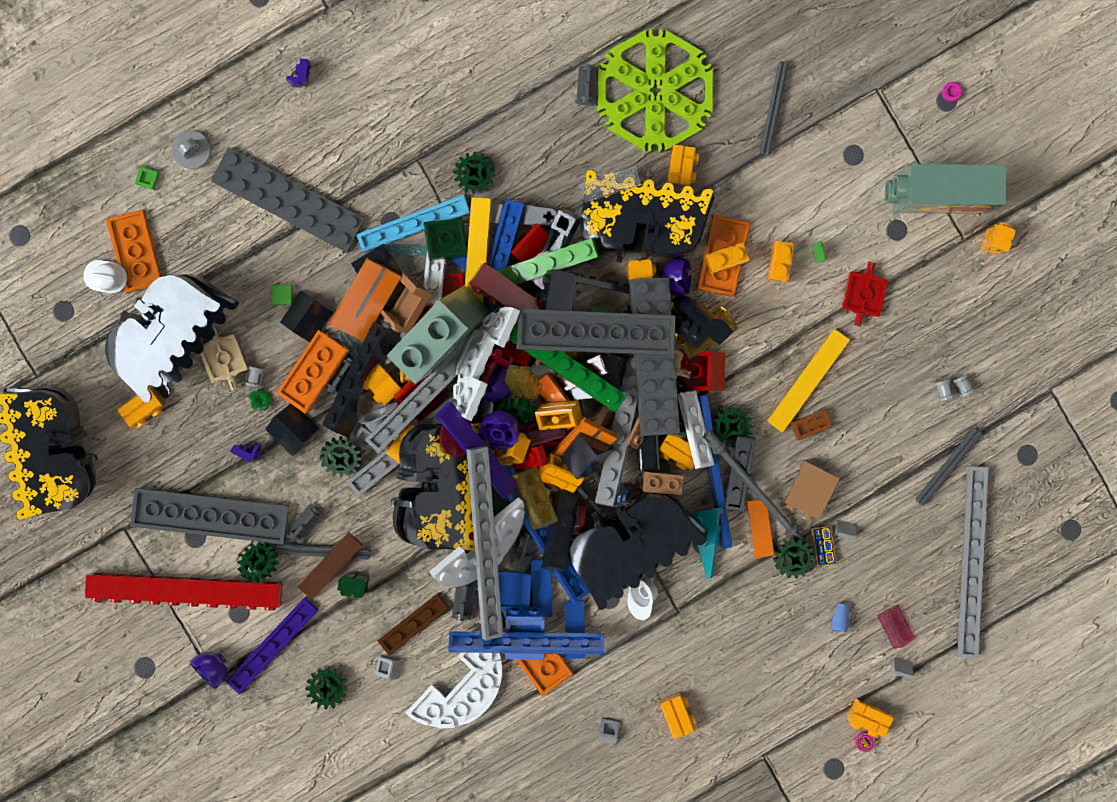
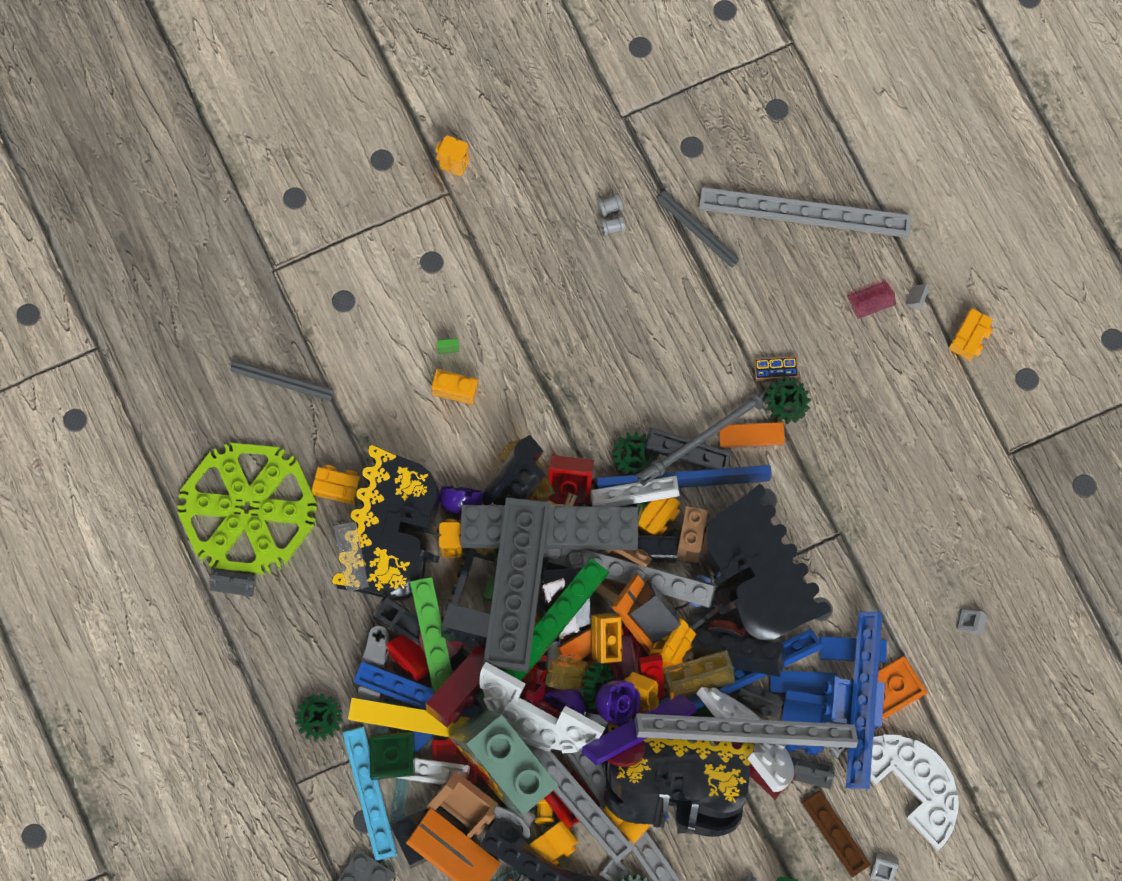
camera: 90 degrees left, 15 degrees down
light grey piece [359,403,398,432] -> none
white piece [627,577,658,620] -> none
light orange brick [659,692,697,739] -> none
teal wing [691,507,723,579] -> none
orange tile [697,214,751,297] -> none
light orange brick [704,242,749,275] -> none
yellow tile [767,329,850,433] -> none
medium nougat panel [782,461,840,521] -> none
dark orange plate [790,409,833,441] -> none
medium blue cone [831,604,850,632] -> none
light grey slope [834,520,856,540] -> none
red plate [841,262,888,327] -> none
tile [855,732,875,752] -> none
sand green brick [885,164,1006,214] -> none
dark pink tile [942,82,962,102] -> none

